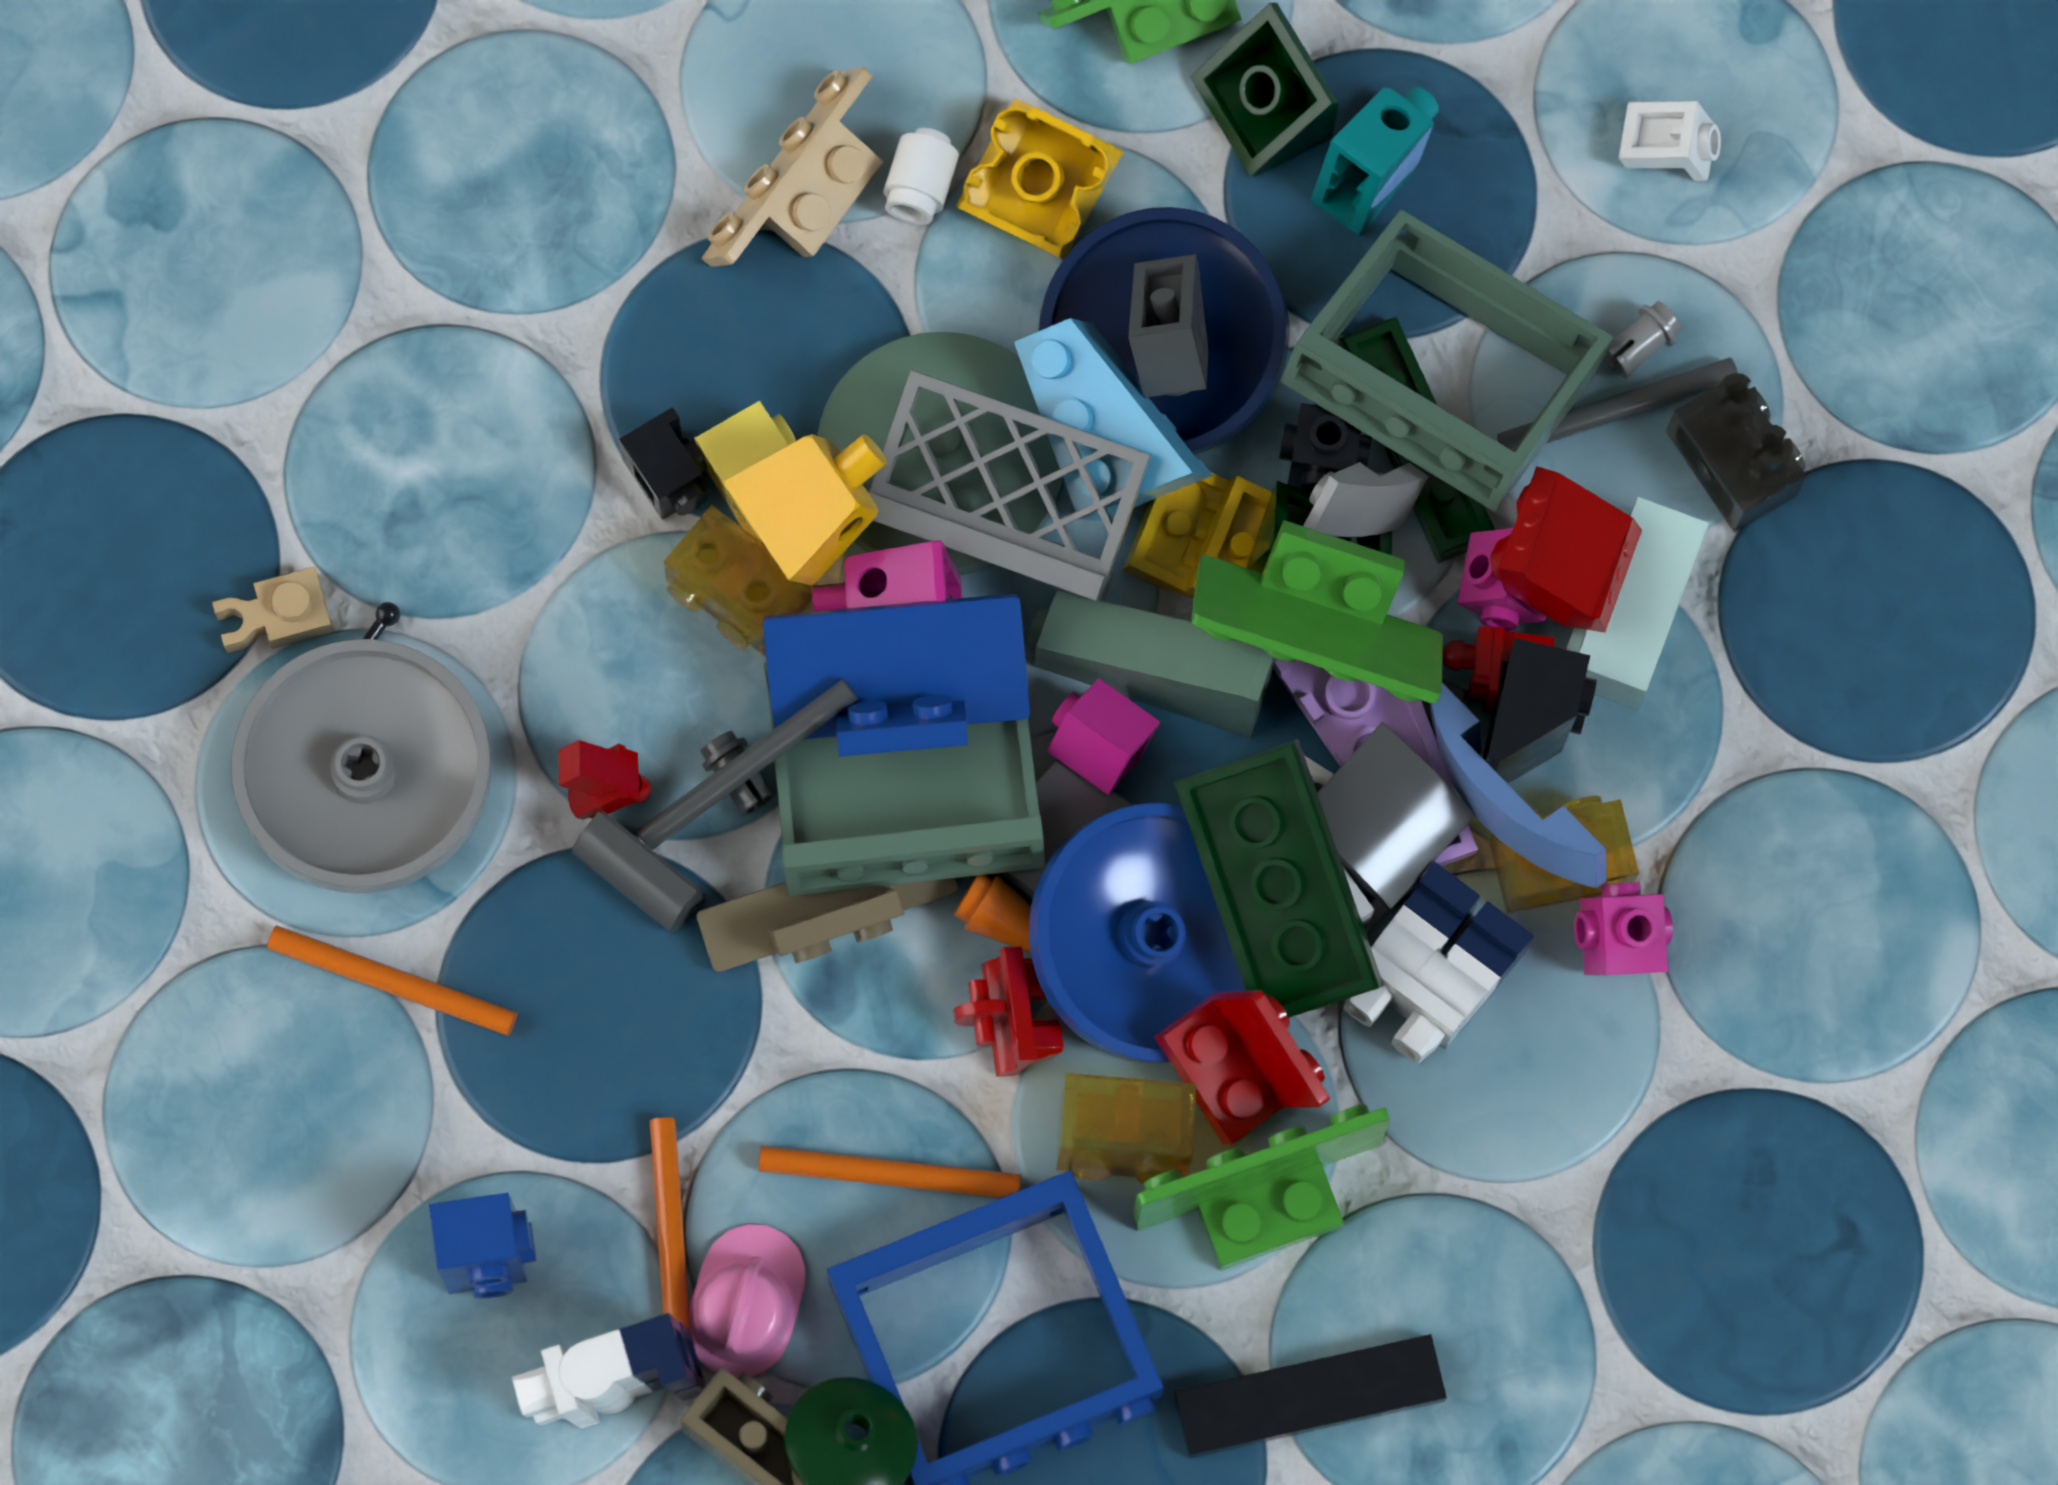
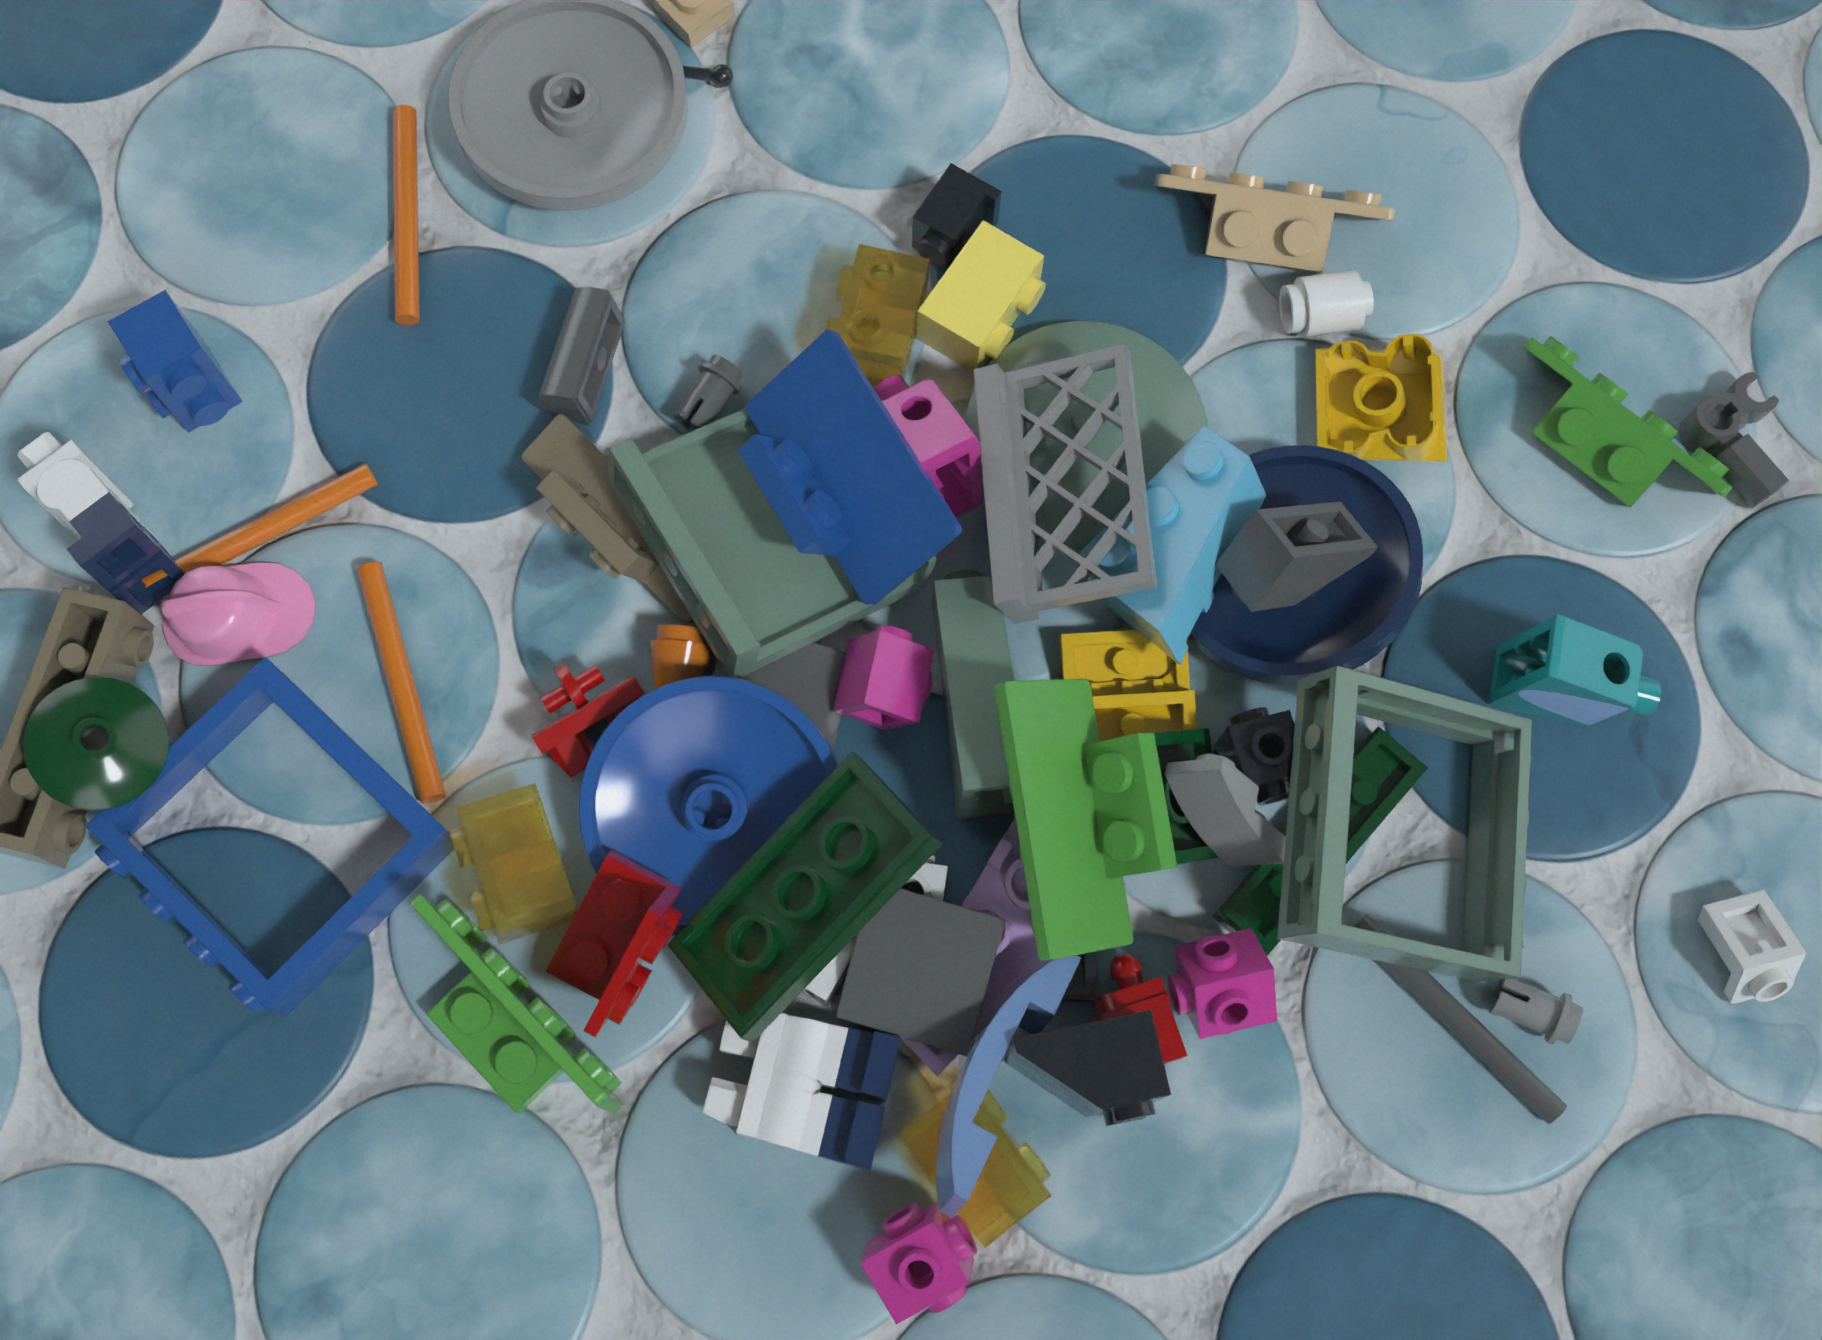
camera: 65 degrees right, 0 degrees up
red piece [558,740,652,820] -> none
dark grey bar [636,679,858,850] -> none
yellow torso [723,434,888,586] -> none
black tile [1174,1334,1447,1459] -> none
dark green slope [1190,3,1339,177] -> none
red slope [1490,466,1642,633] -> none
light aqua brick [1566,497,1709,710] -> none
clear smoke brick [1666,373,1807,533] -> none

